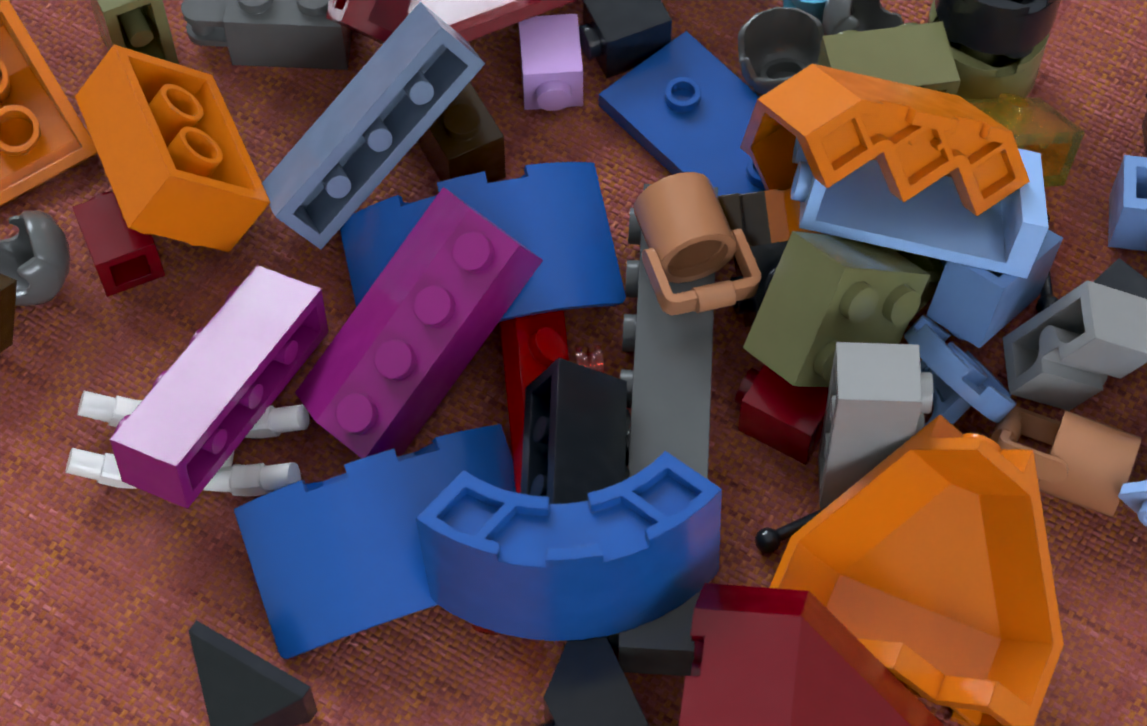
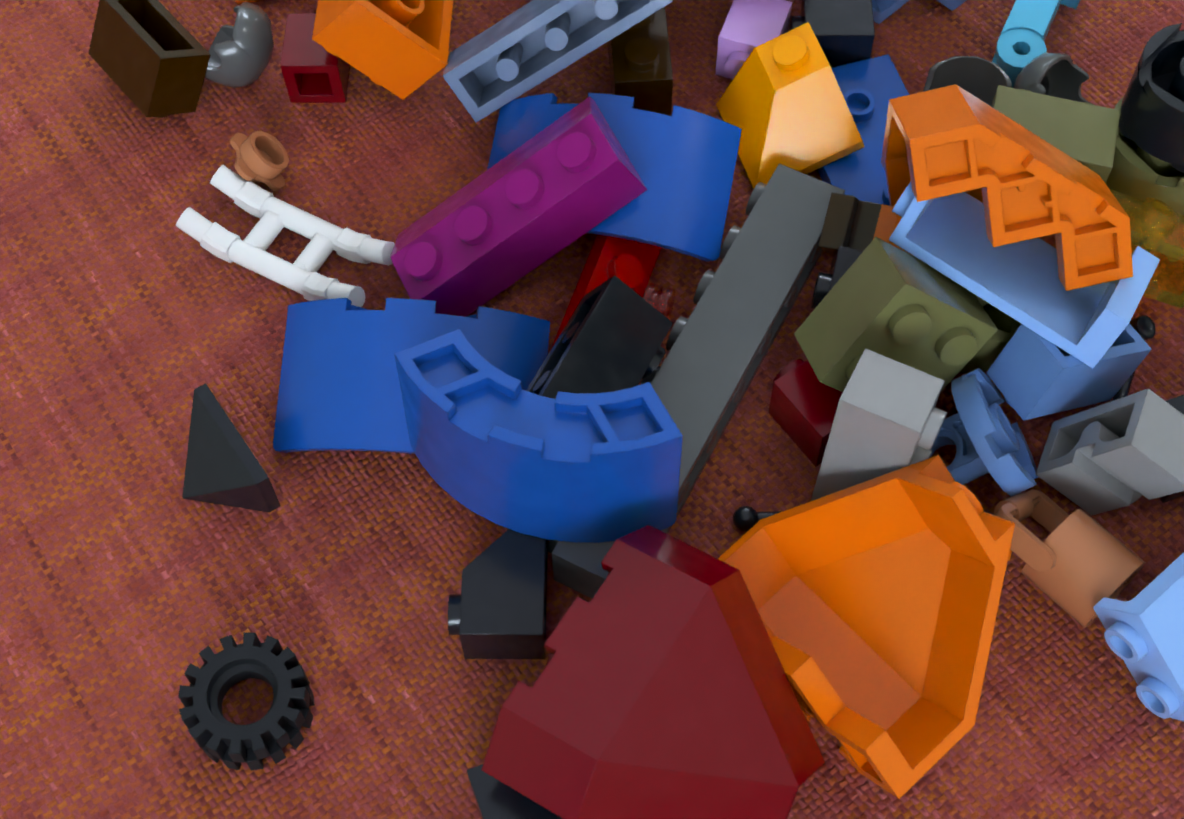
camera: 25 degrees right, 0 degrees up
brick [110,265,329,509] -> none
nougat piece [633,172,761,315] -> none
none -> nougat plate [230,131,289,191]
none -> light orange slope [716,22,865,188]

